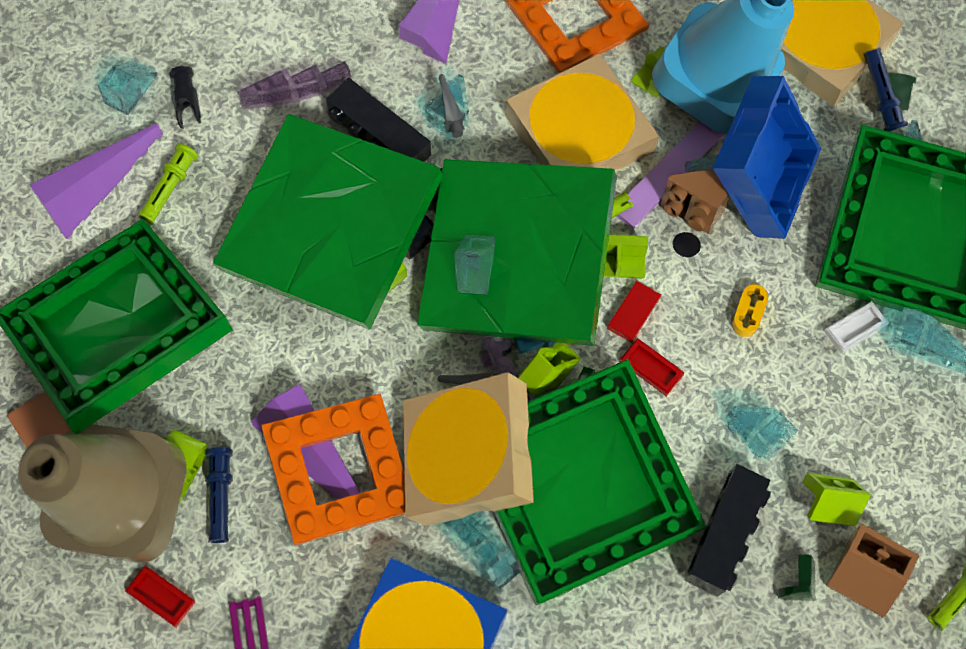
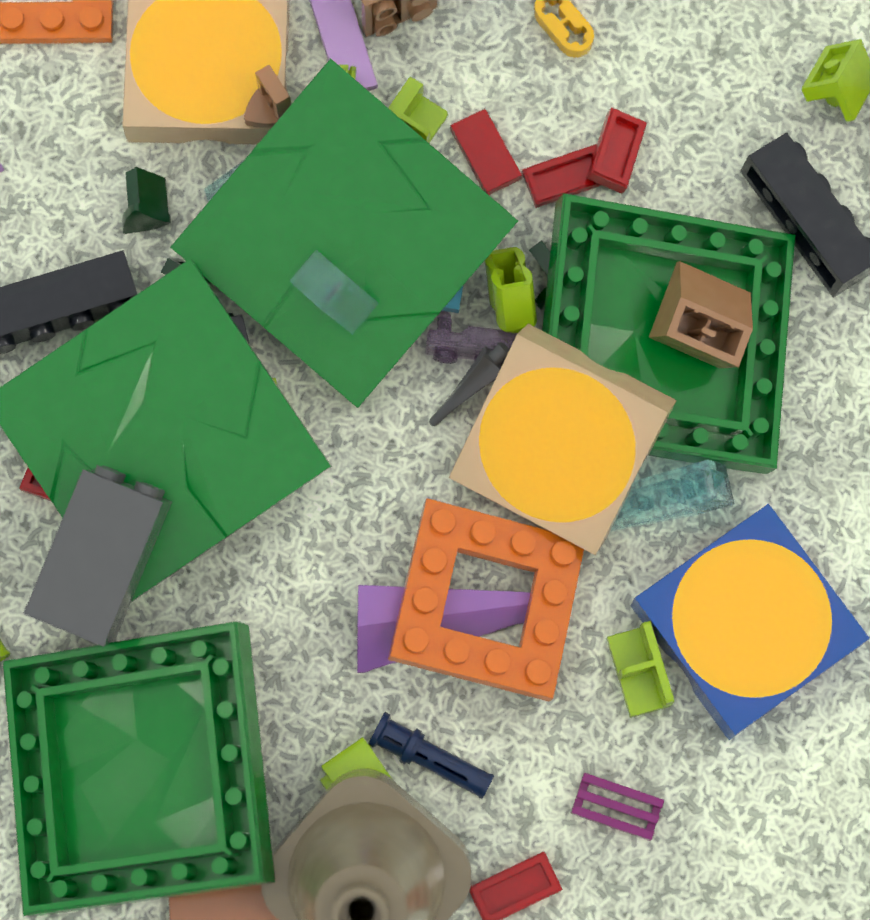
camera: 60 degrees left, 10 degrees up
clear light blue slope [425,74,469,141] -> none
dark grey piece [439,74,465,138] -> none
black piece [673,232,701,257] -> none
clear light blue slope [725,406,798,462] -> none
none -> dark grey brick [23,465,172,647]
none -> dark green tile [122,167,171,234]
none -> medium nougat tile [244,65,291,128]
none -> red tile [586,107,647,194]
none -> lime panel [606,621,674,718]
none -> medium nougat slope [649,261,753,368]

